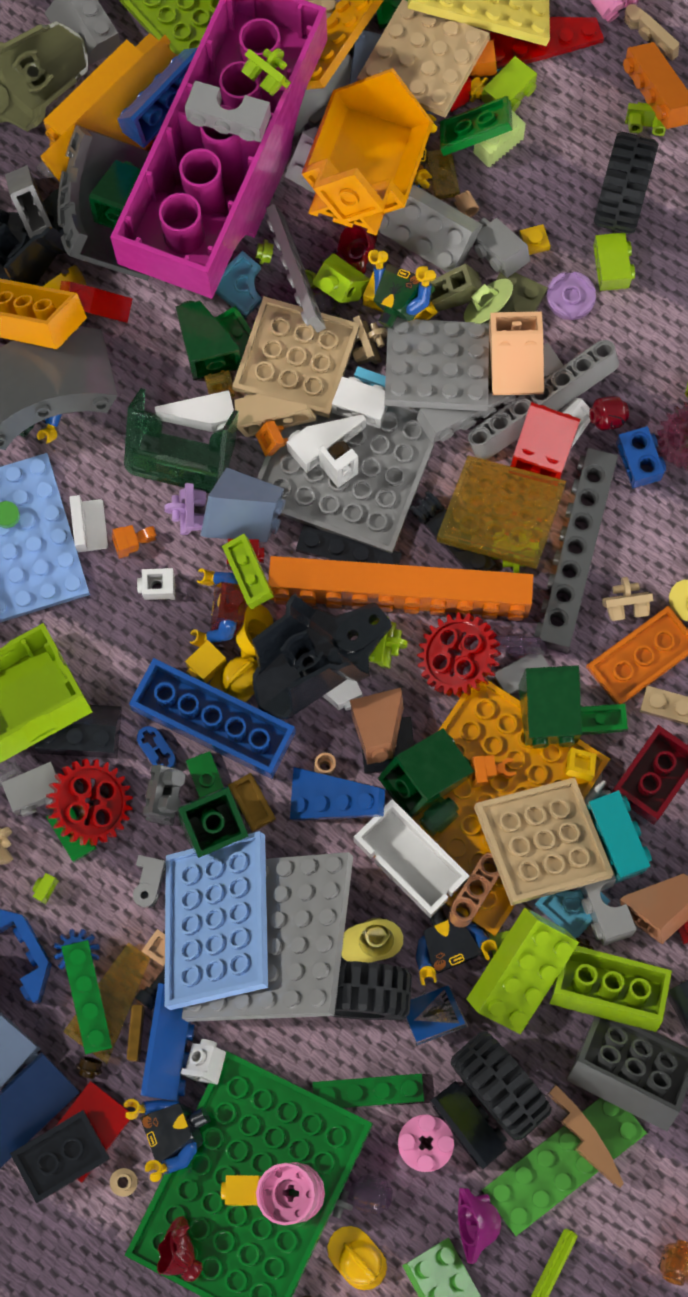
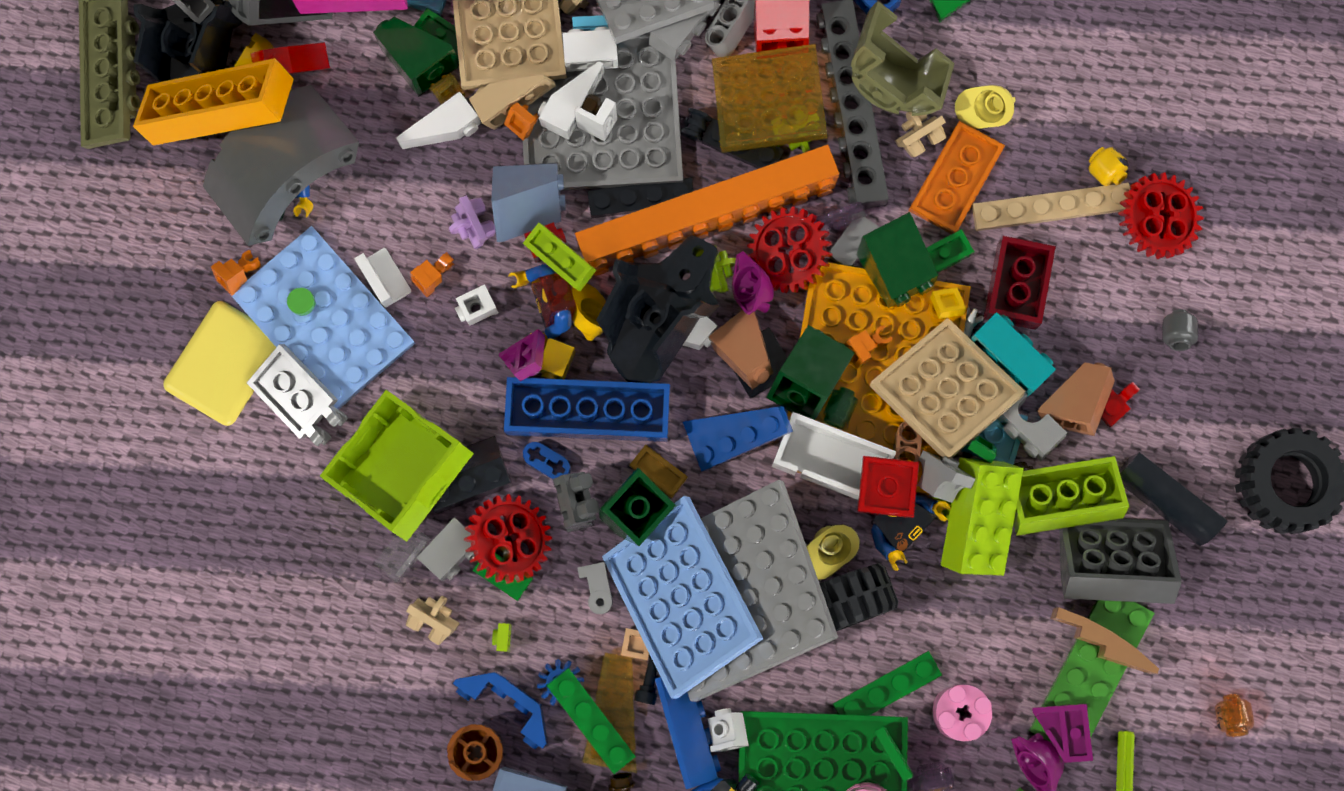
camera: 25 degrees left, 5 degrees up
clear green windscreen [124,388,239,493] -> none
pearl gold tile [127,1005,145,1062] -> none
green plate [185,751,224,798] -> none
yellow piece [209,656,258,703] -> none
light nougat hose [314,753,336,776] -> none
piece [405,984,468,1046] -> none
black slope [429,1081,508,1170] -> none
black tyre [450,1032,552,1141] -> none
none -> magenta wing [499,329,545,381]
none -> magenta hat [732,251,774,315]
none -> olive cylinder [851,1,955,116]
none -> red tile [857,456,919,518]
none -> green tile [875,726,913,782]
none -> light grey brick [917,450,975,503]
none -> green tile [967,435,997,463]
none -> magenta wing [1032,704,1093,763]

